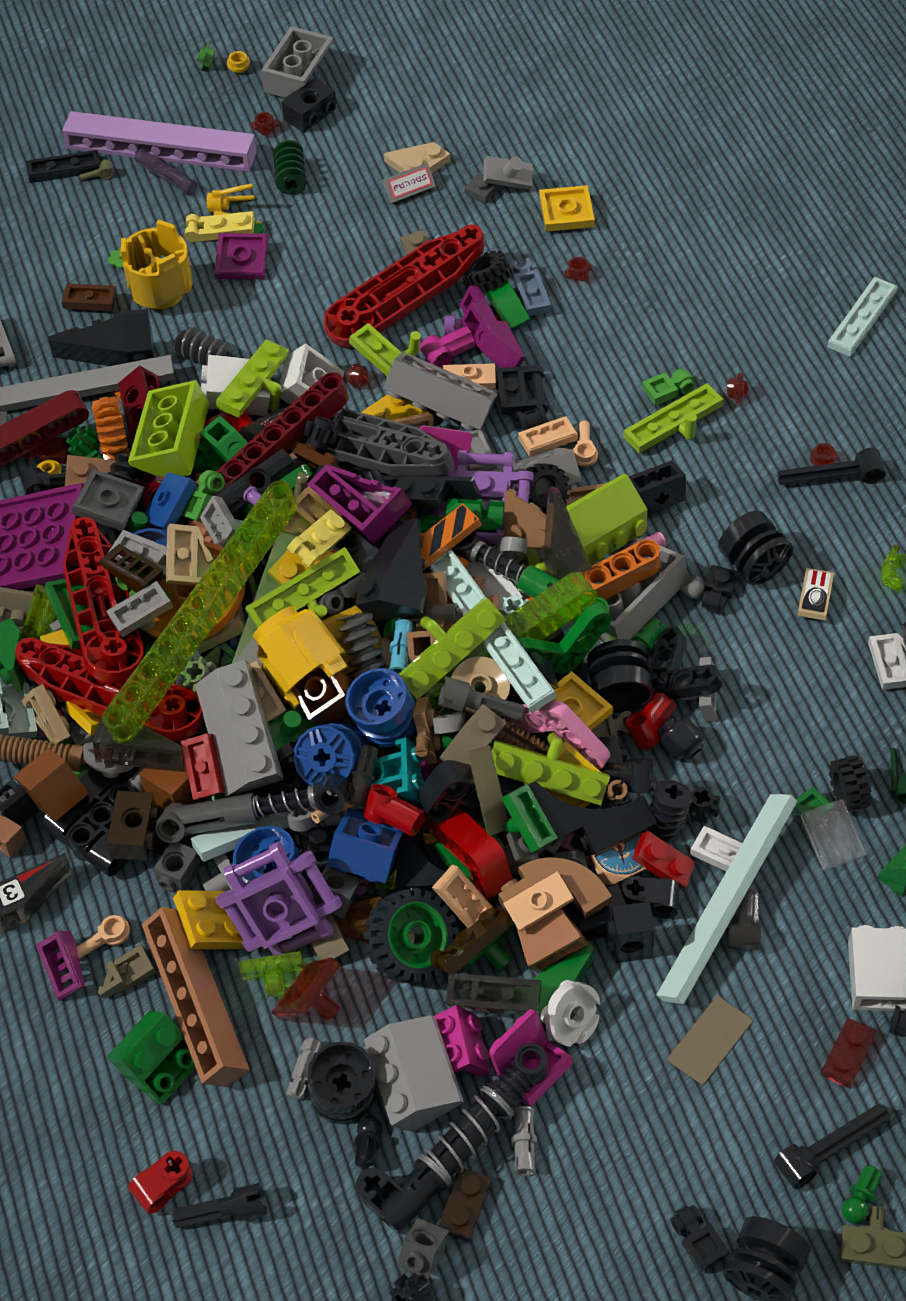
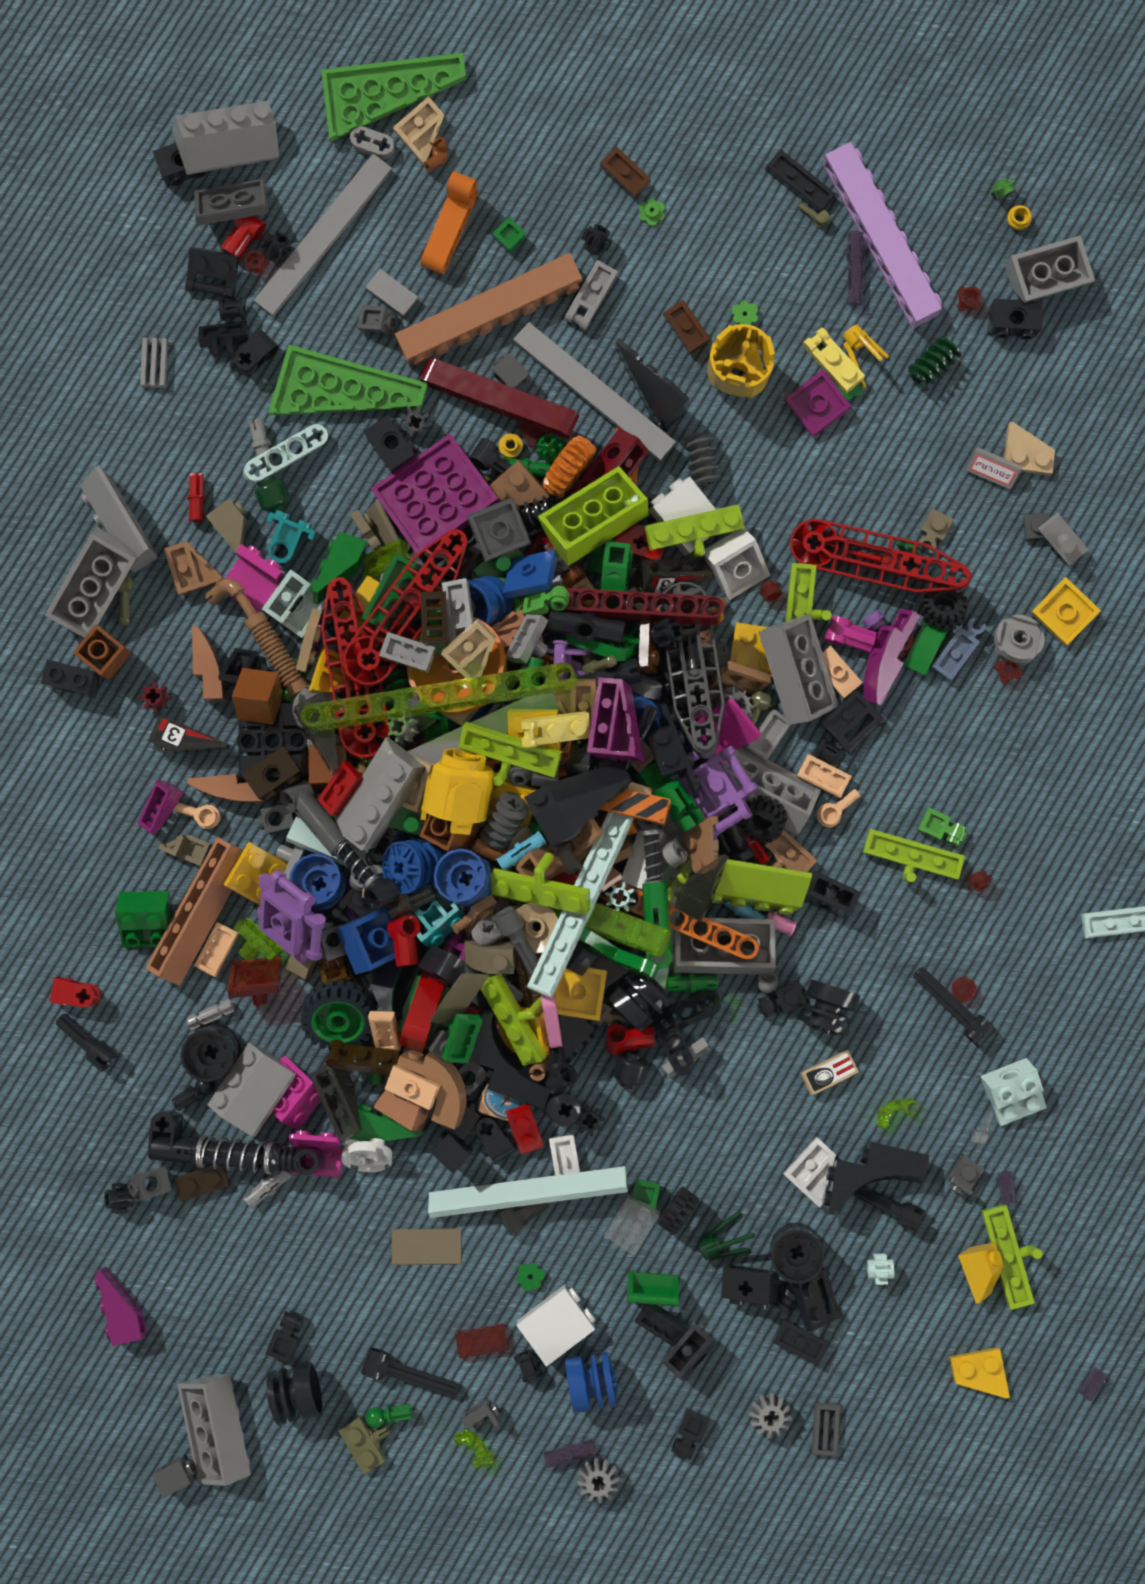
camera: 50 degrees right, 30 degrees up
none -> nougat slope [187,774,267,803]
none -> light nougat plate [194,922,240,977]
none -> green plant [516,1262,545,1292]
none -> light grey plate [994,615,1045,664]

